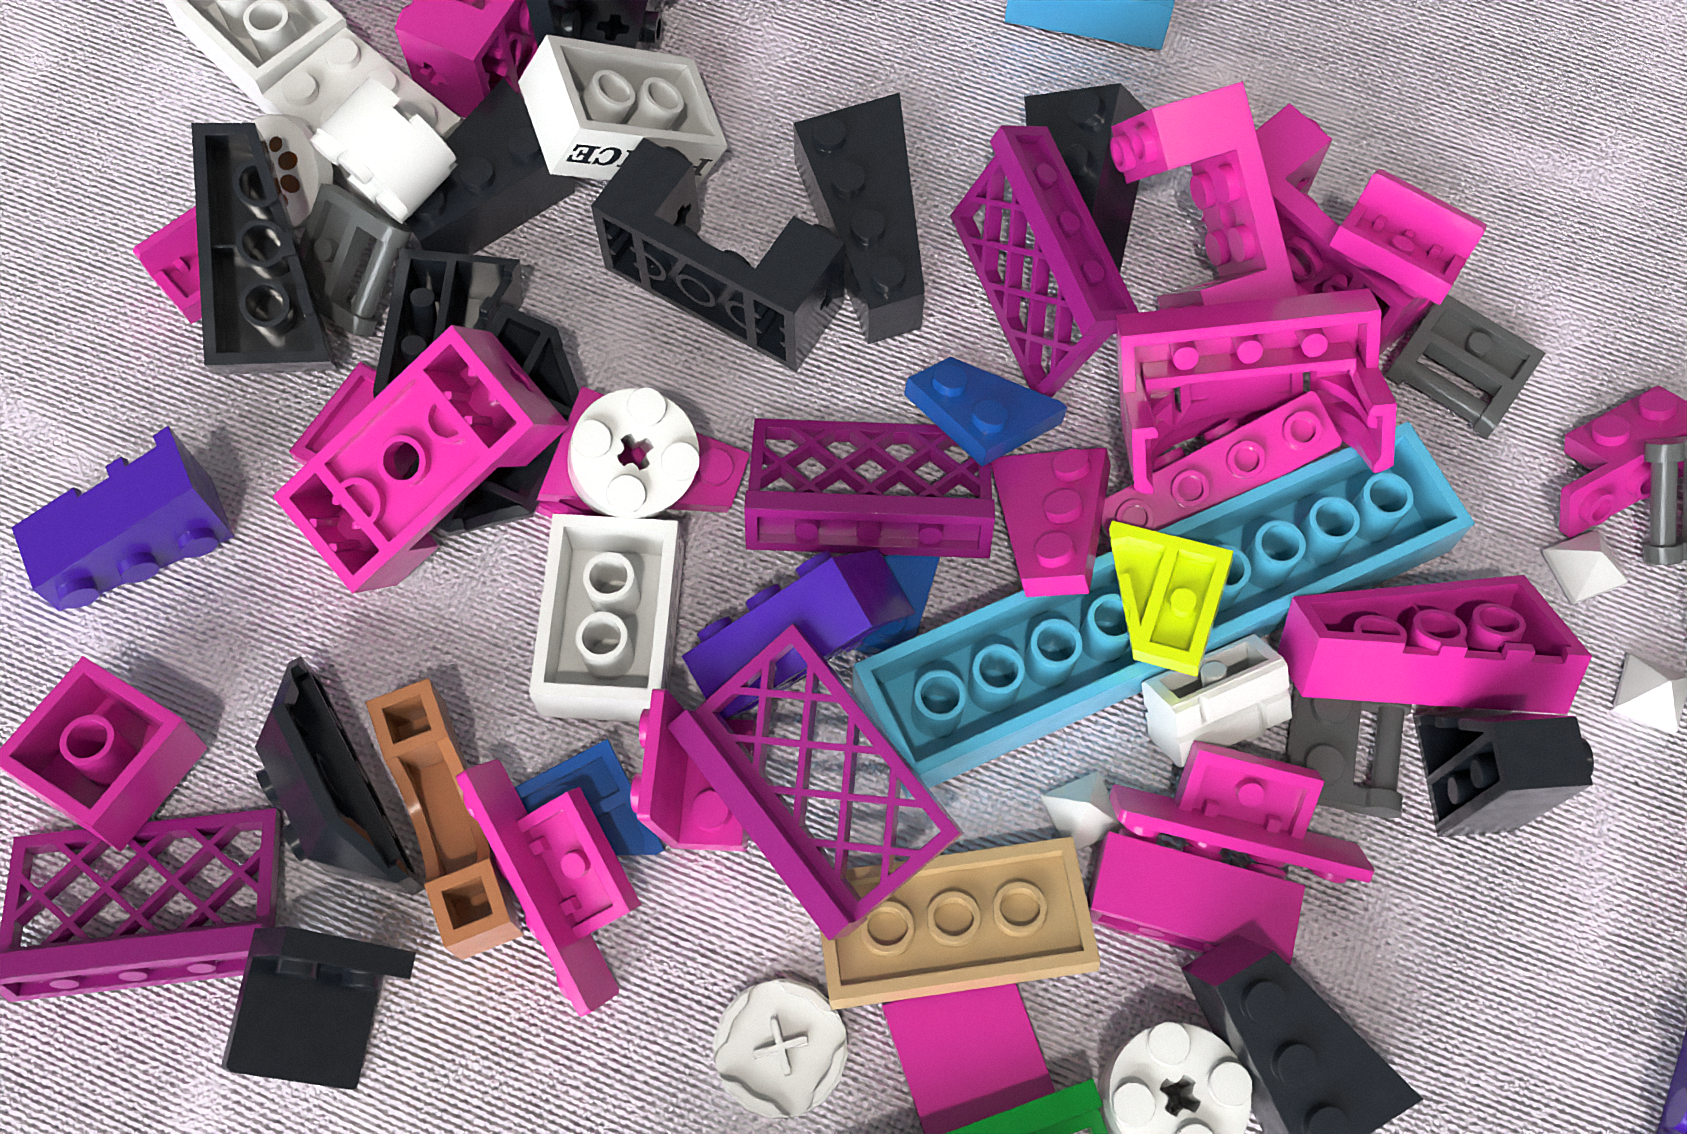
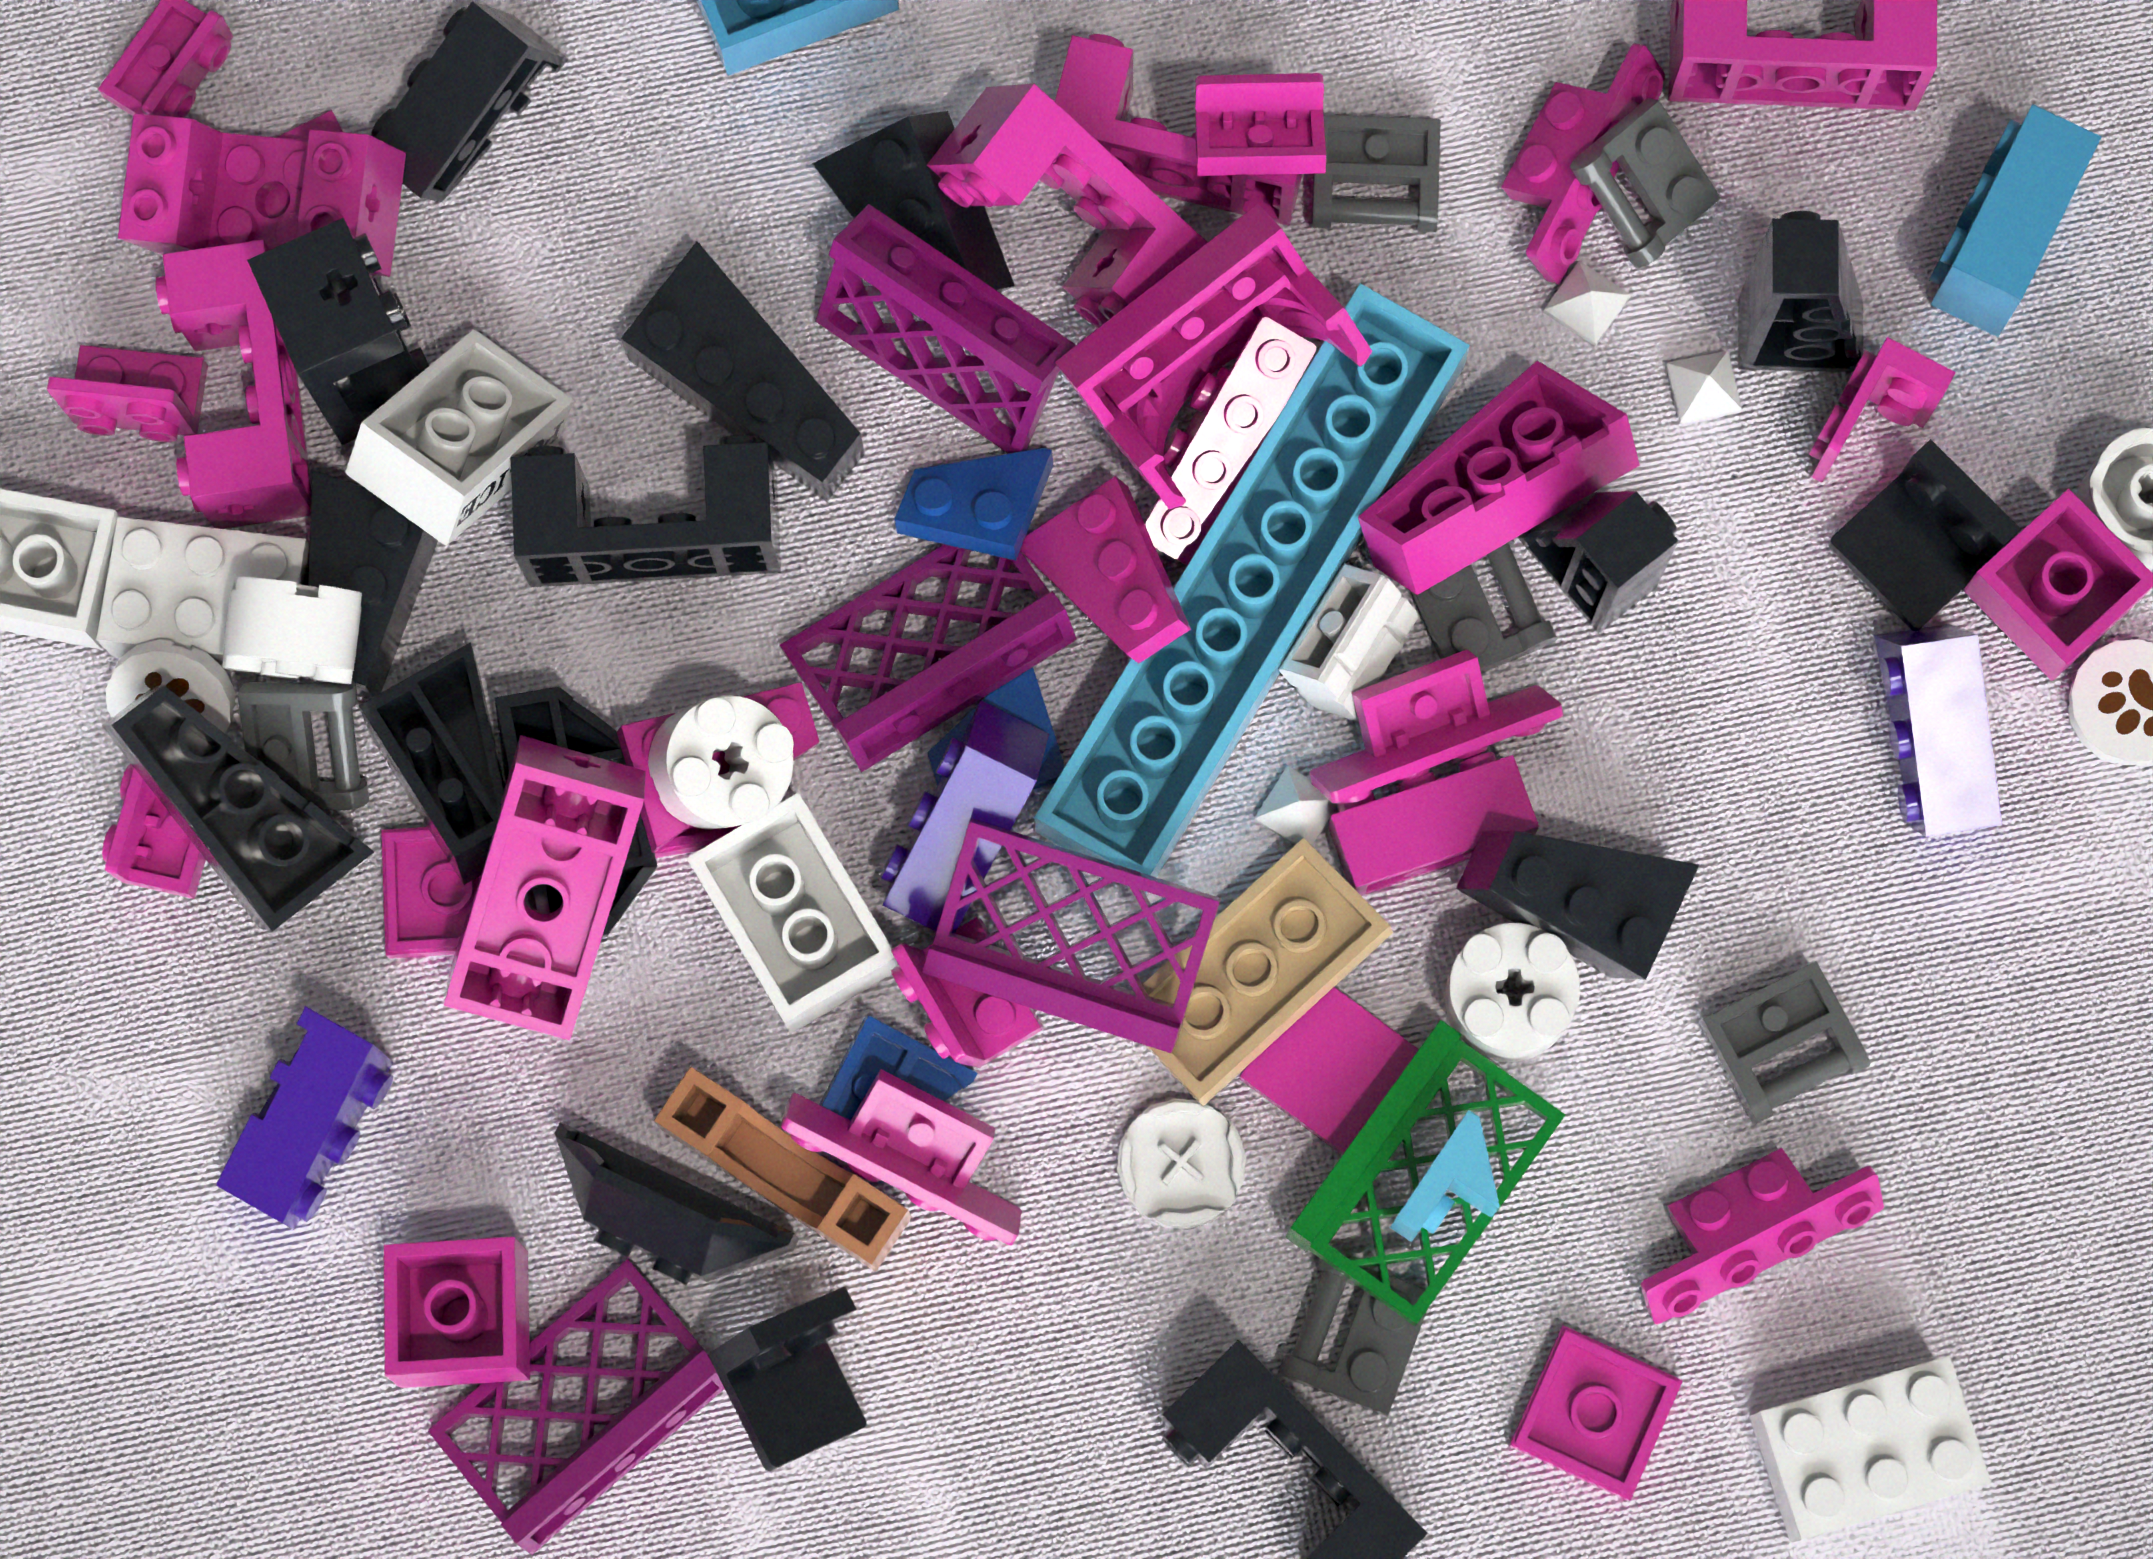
camera: 30 degrees left, 10 degrees up
neon yellow wing [1109,521,1234,677] -> none

